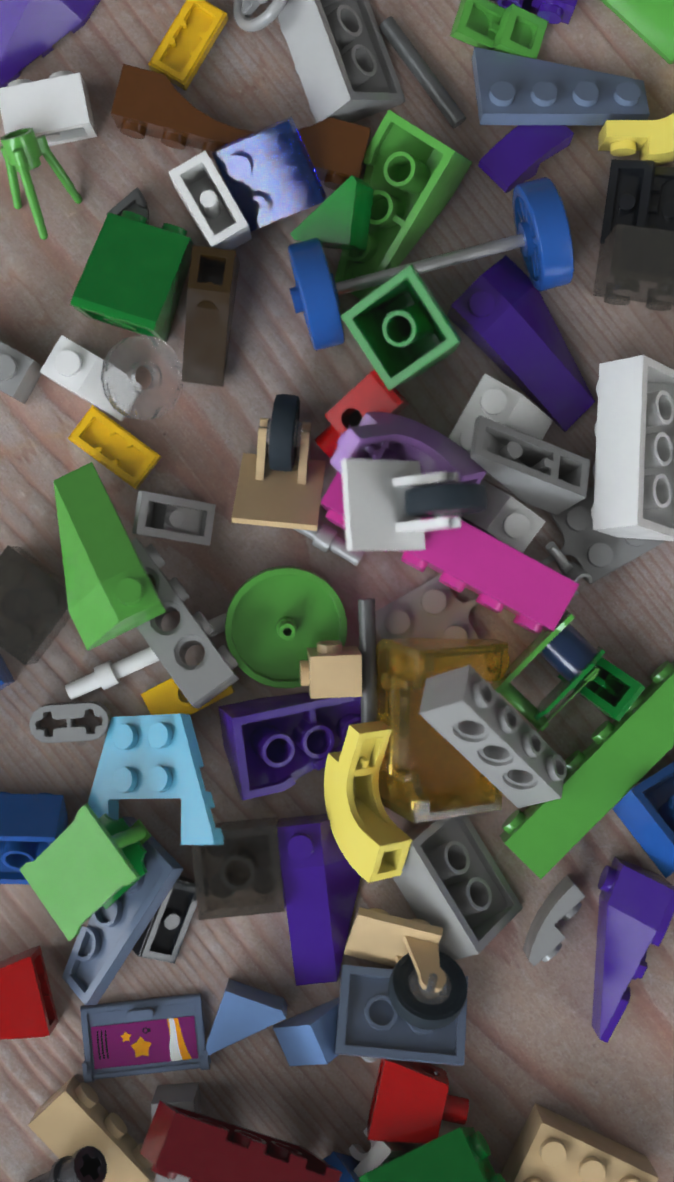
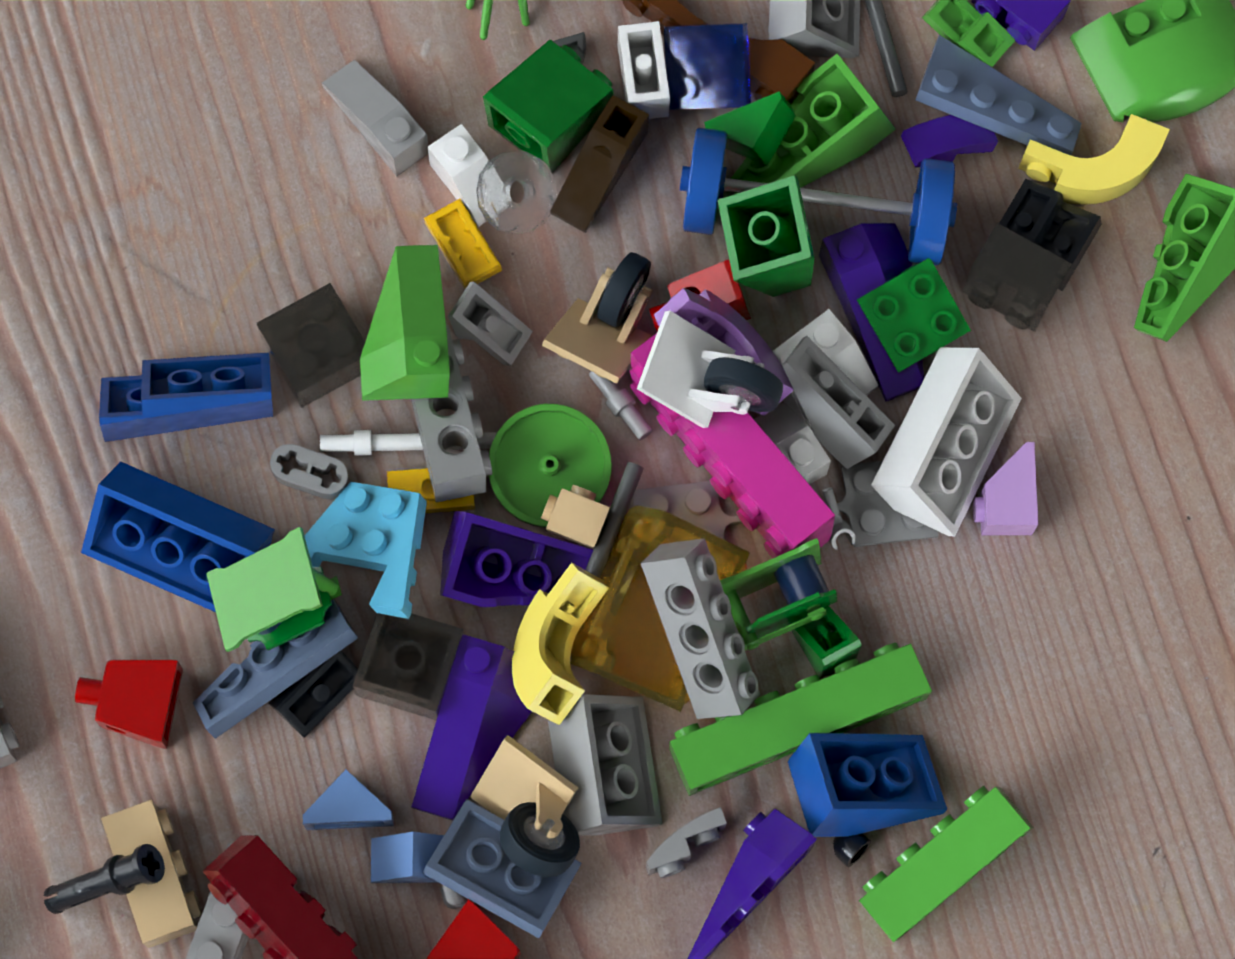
camera: 25 degrees right, 15 degrees down
door [80,993,211,1083] -> none
none -> green hinge [857,258,971,373]

